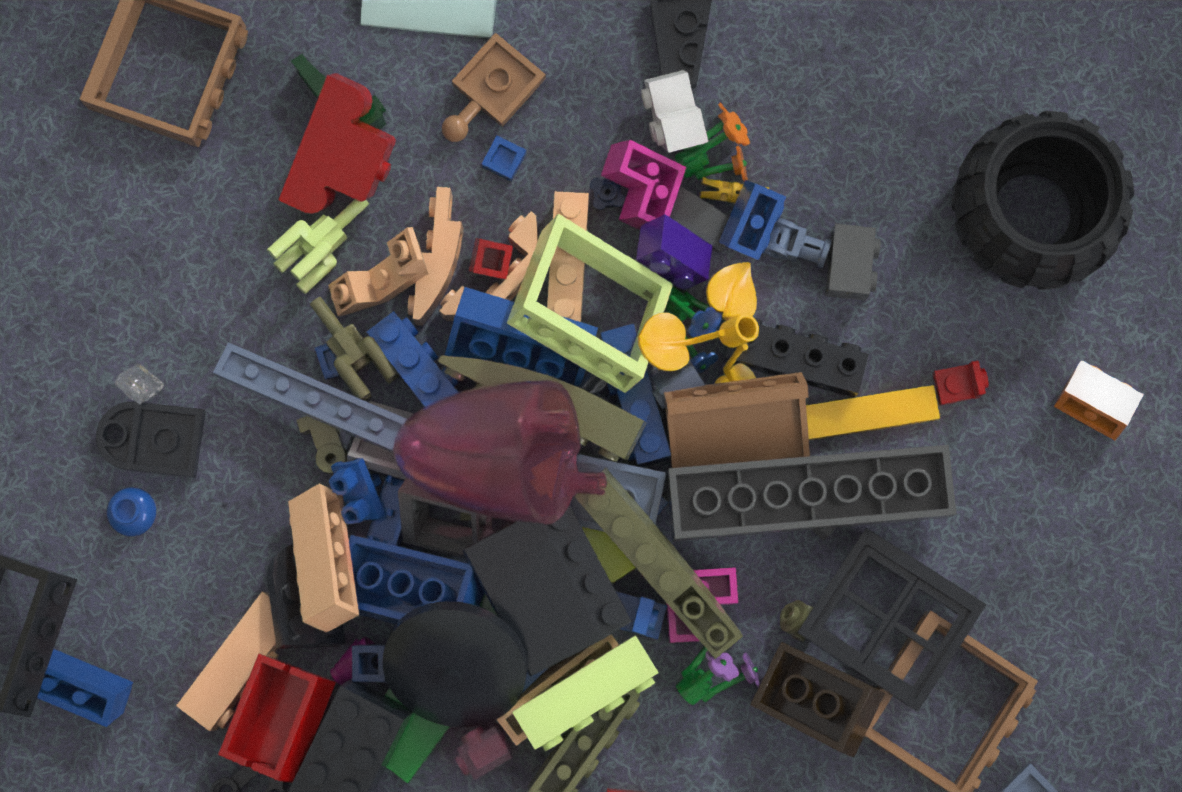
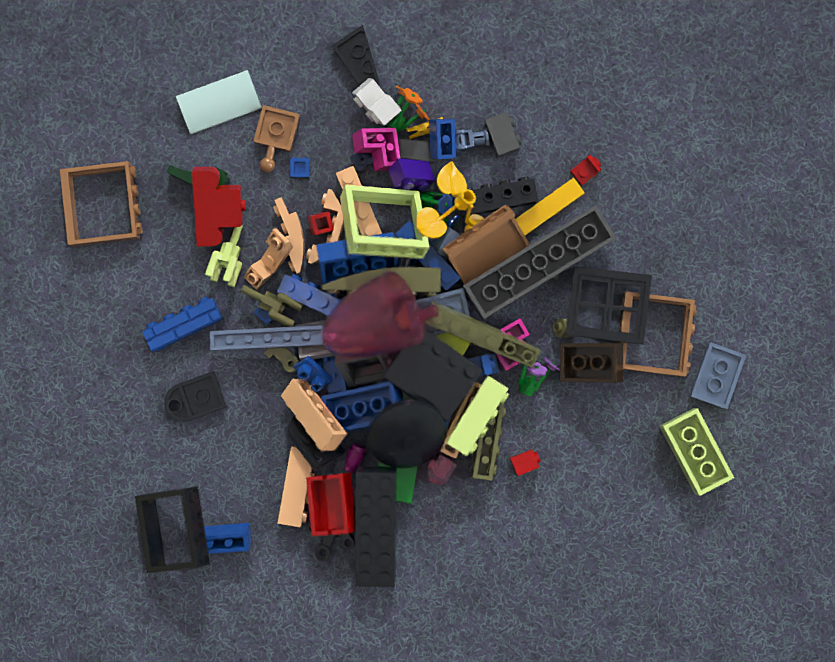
camera: 25 degrees left, 5 degrees up
blue piece [106,487,156,537] -> none
clear plate [114,363,165,405] -> none
dark blue plate [352,644,386,682] -> none
black tyre [952,111,1135,290] -> none
brick [1054,361,1143,441] -> none
none -> blue brick [142,297,224,352]

